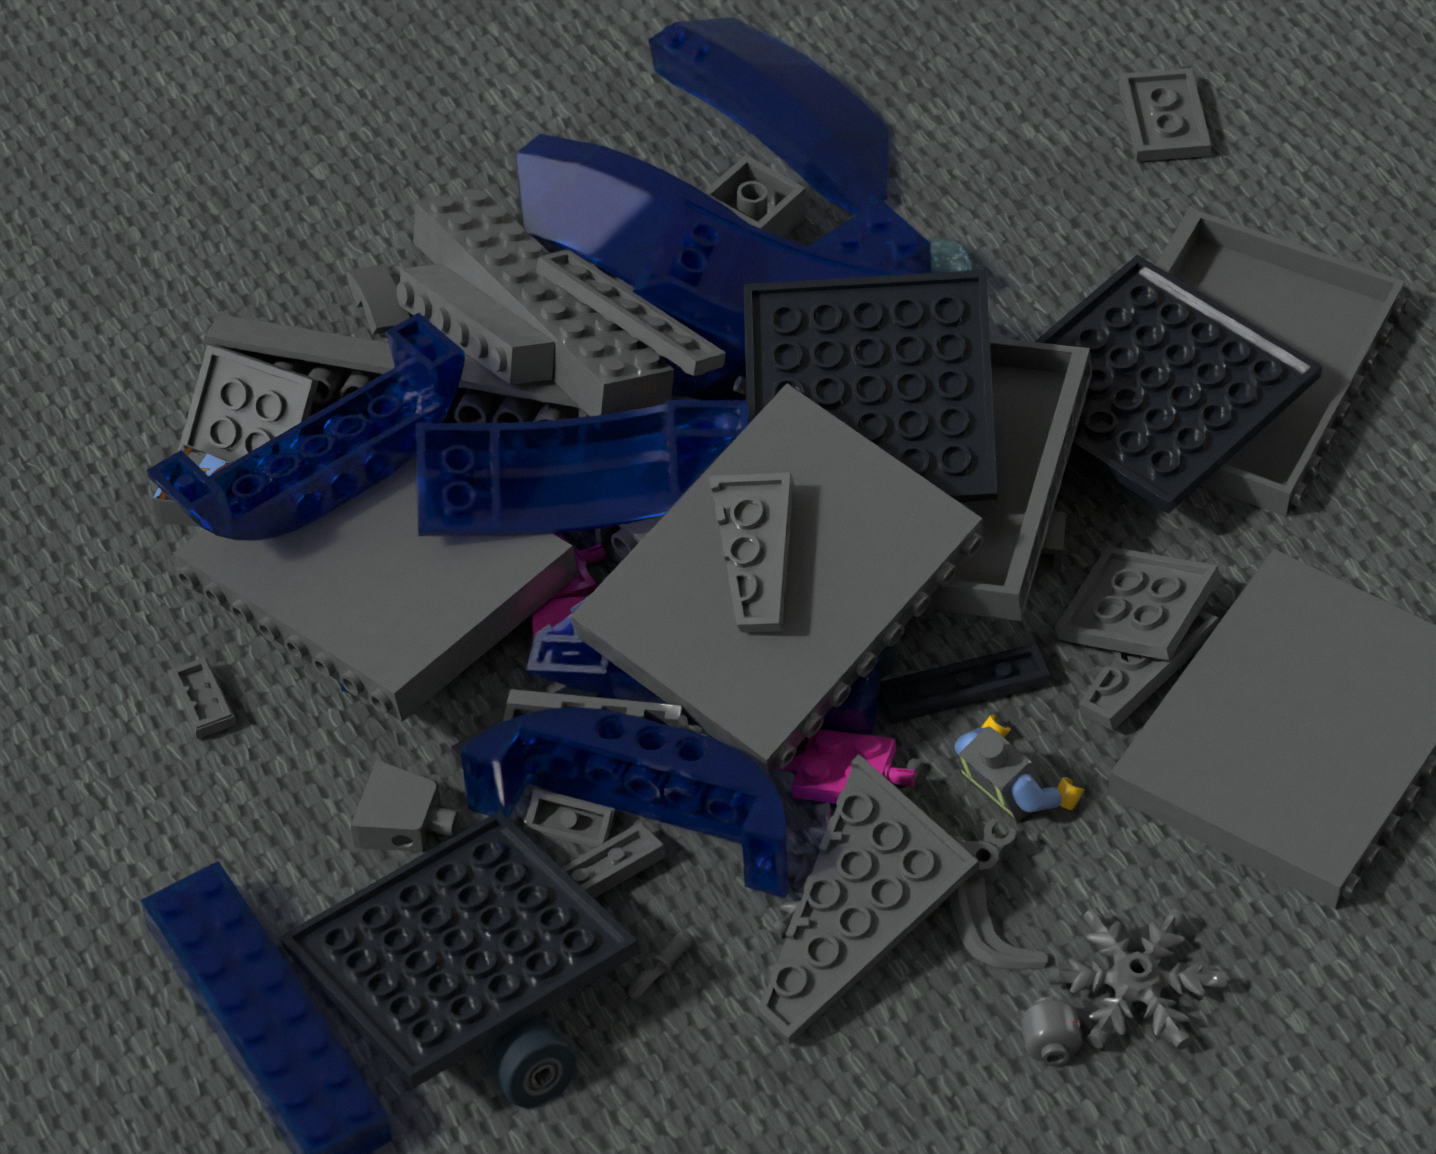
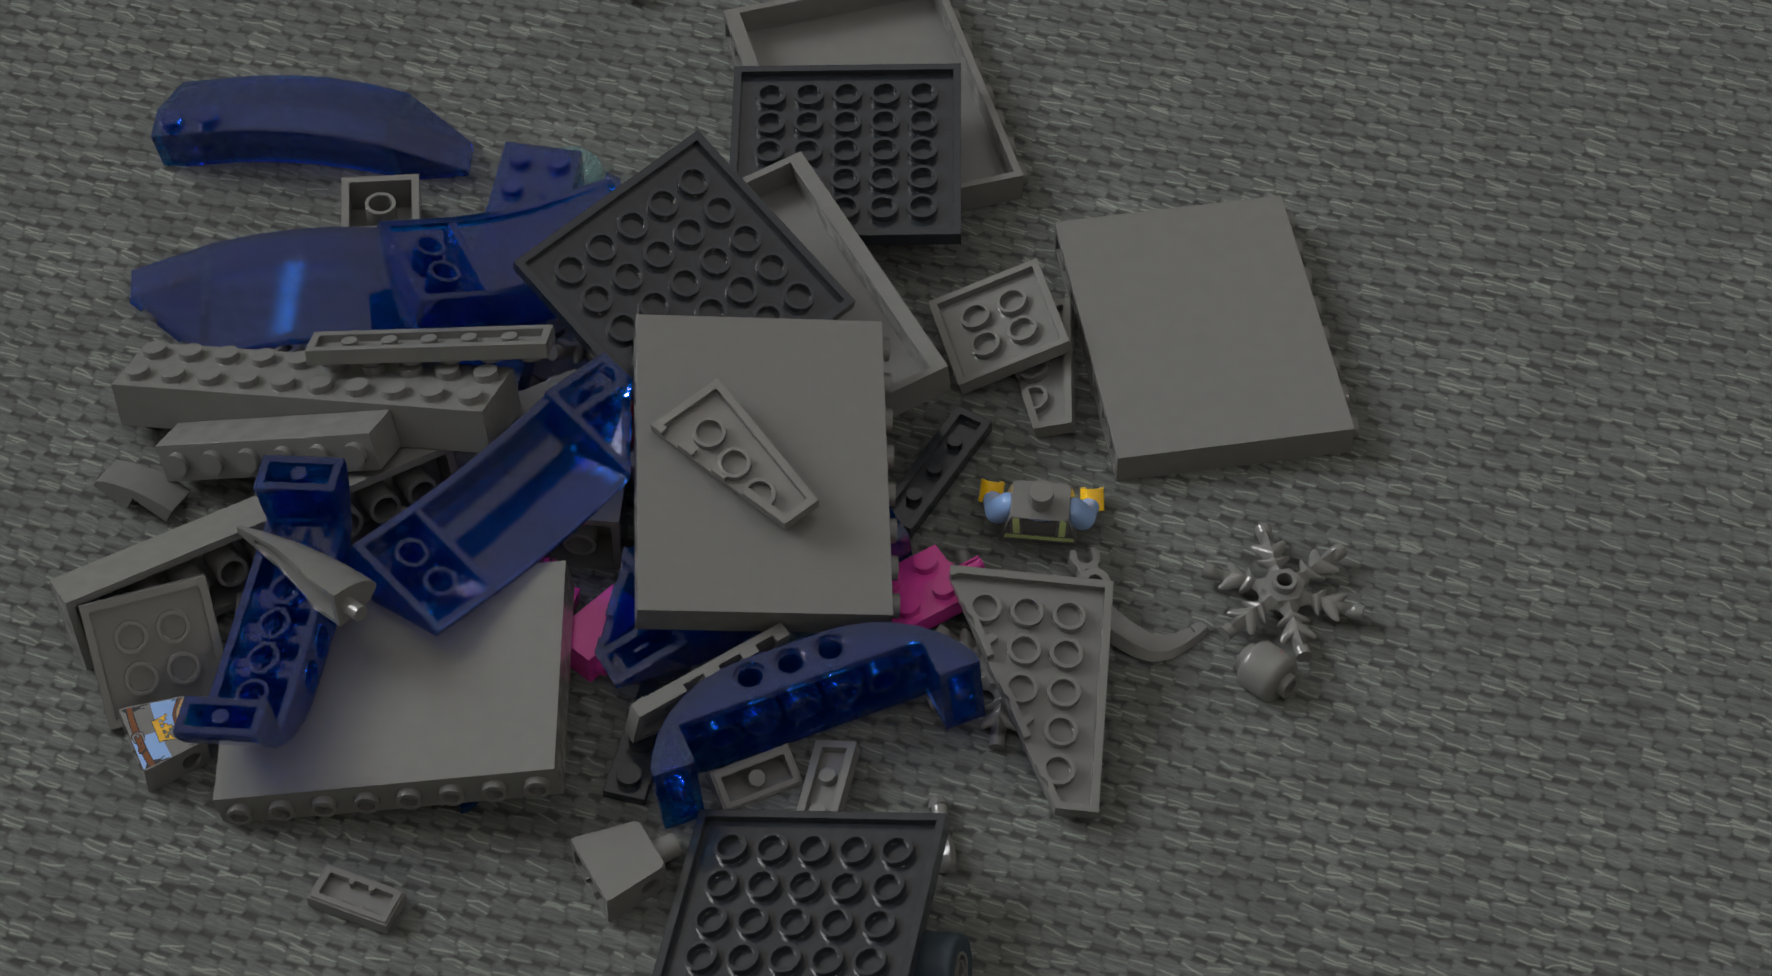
camera: 45 degrees left, 0 degrees up
none -> dark grey piece [236,526,376,627]

